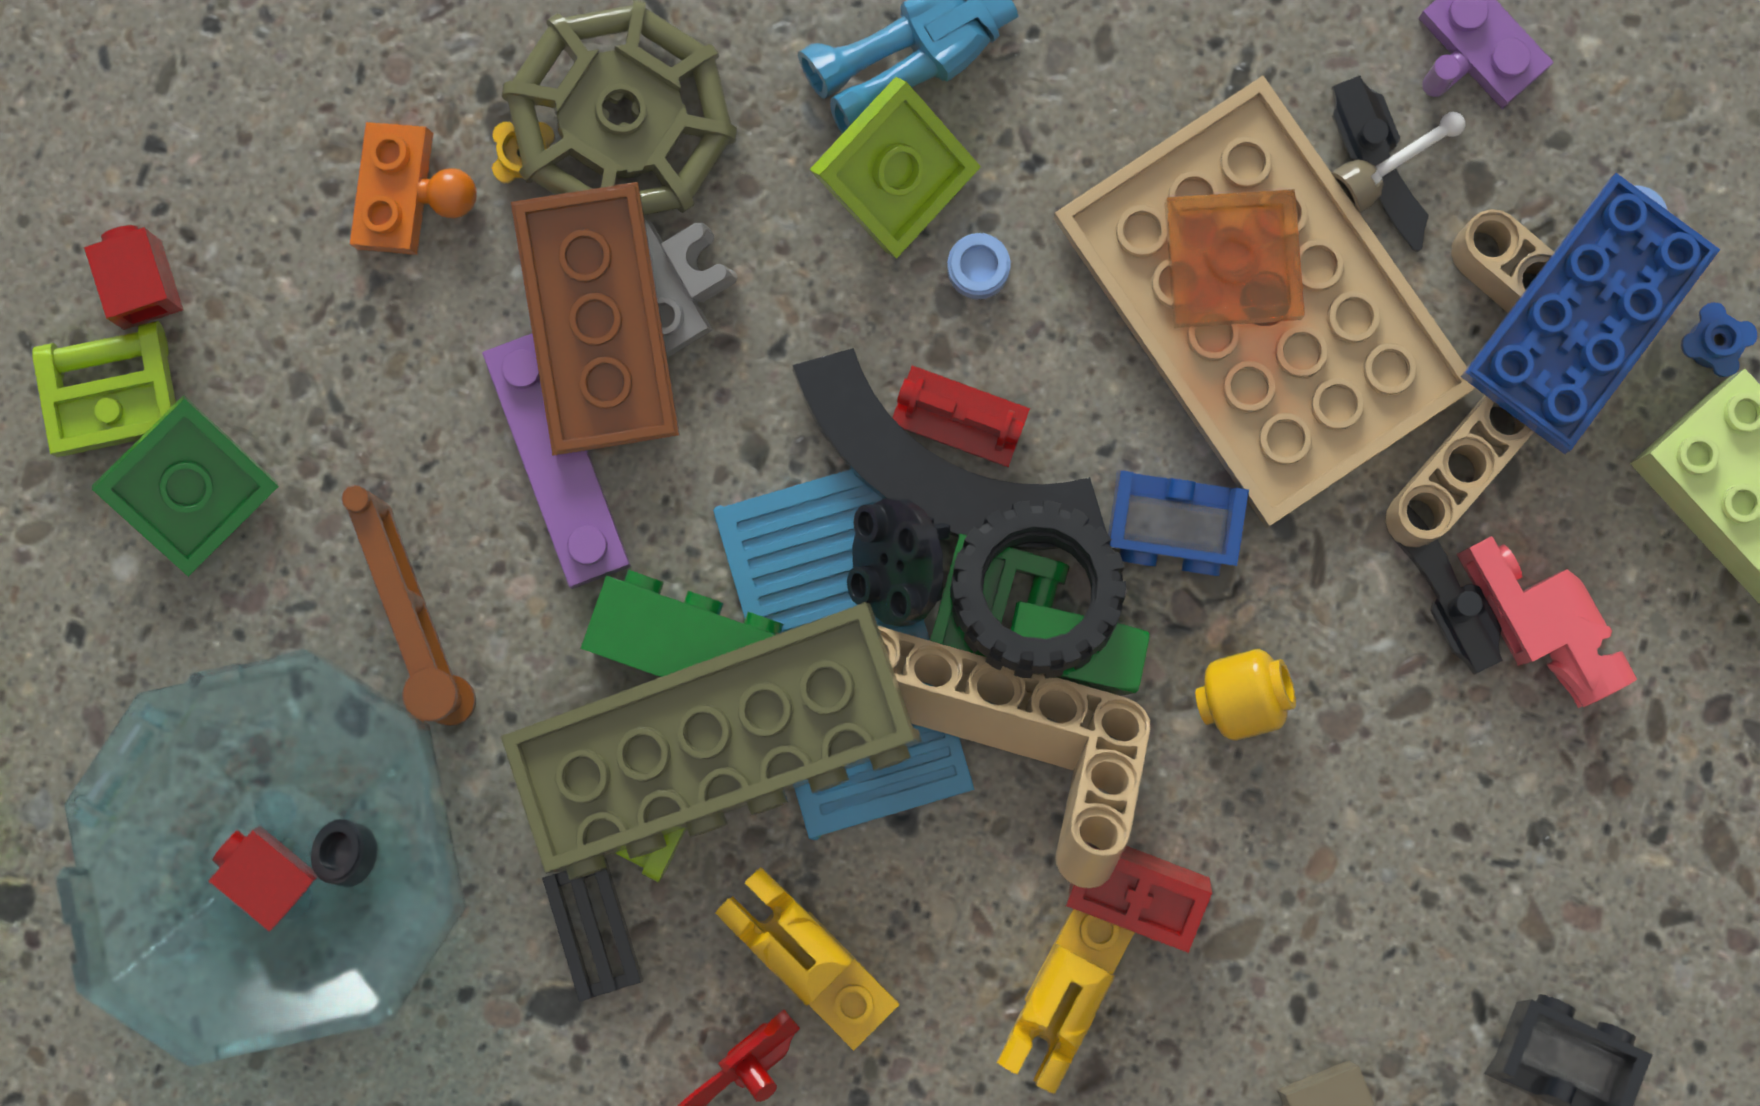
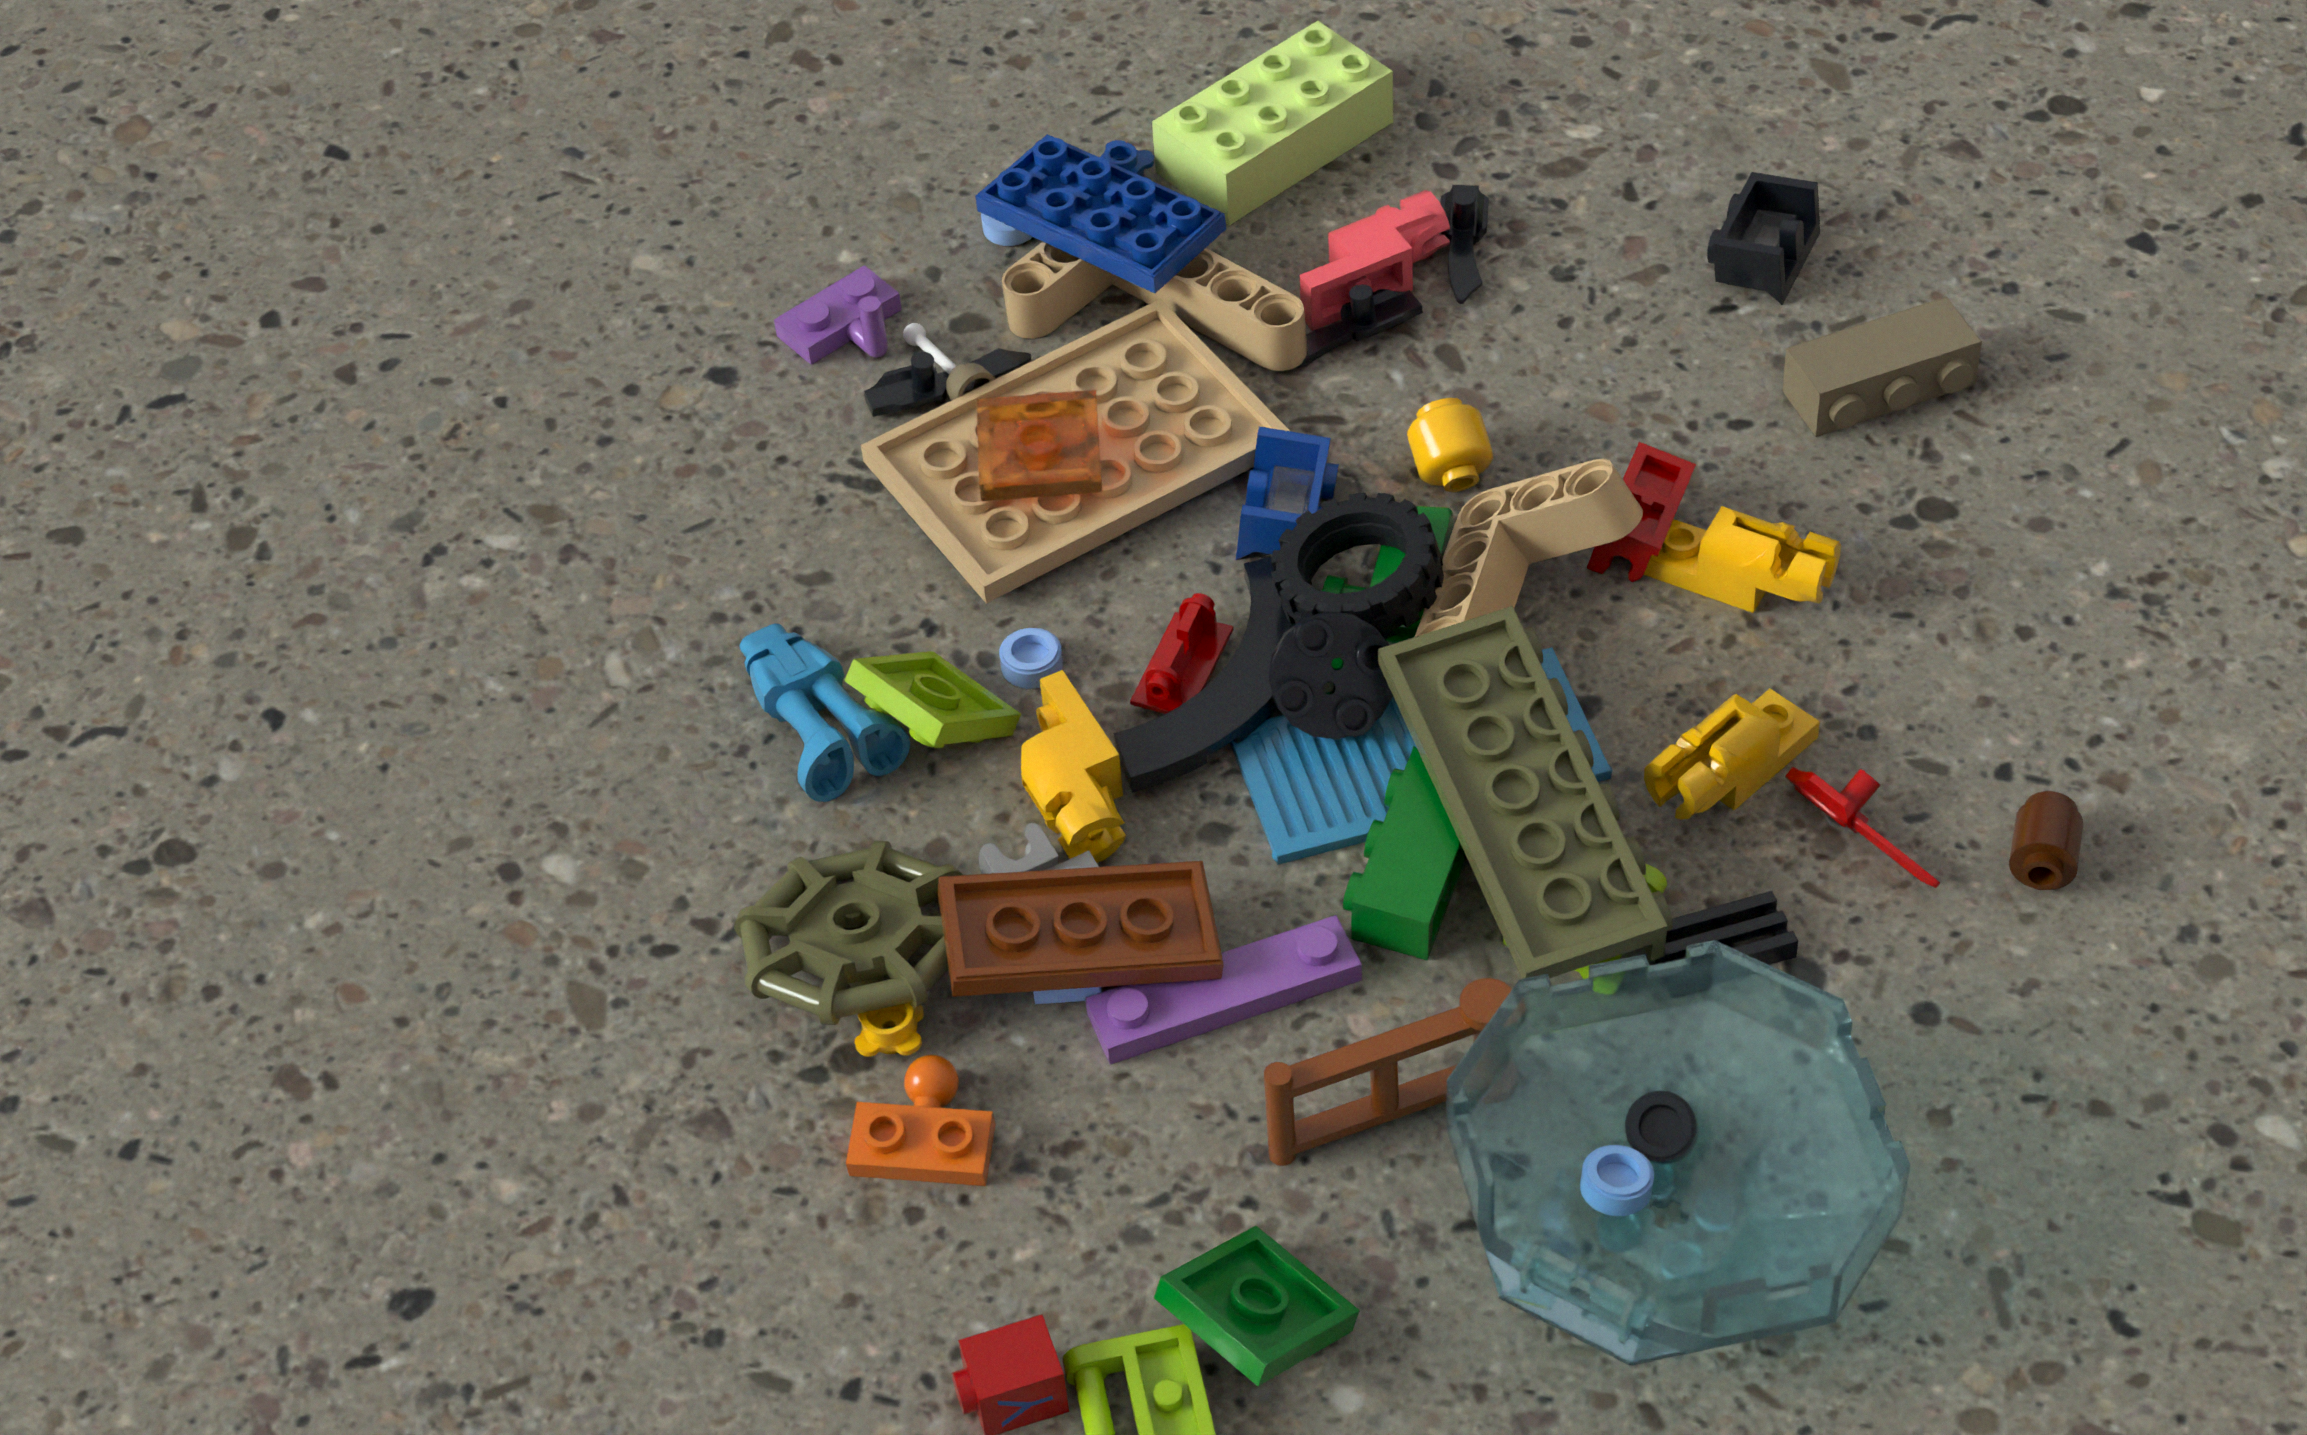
camera: 90 degrees left, 35 degrees down
red brick [209,826,318,932] -> none
none -> yellow plate [1021,670,1126,863]
none -> black piece [1440,185,1489,304]
none -> light blue tile [1580,1145,1654,1216]

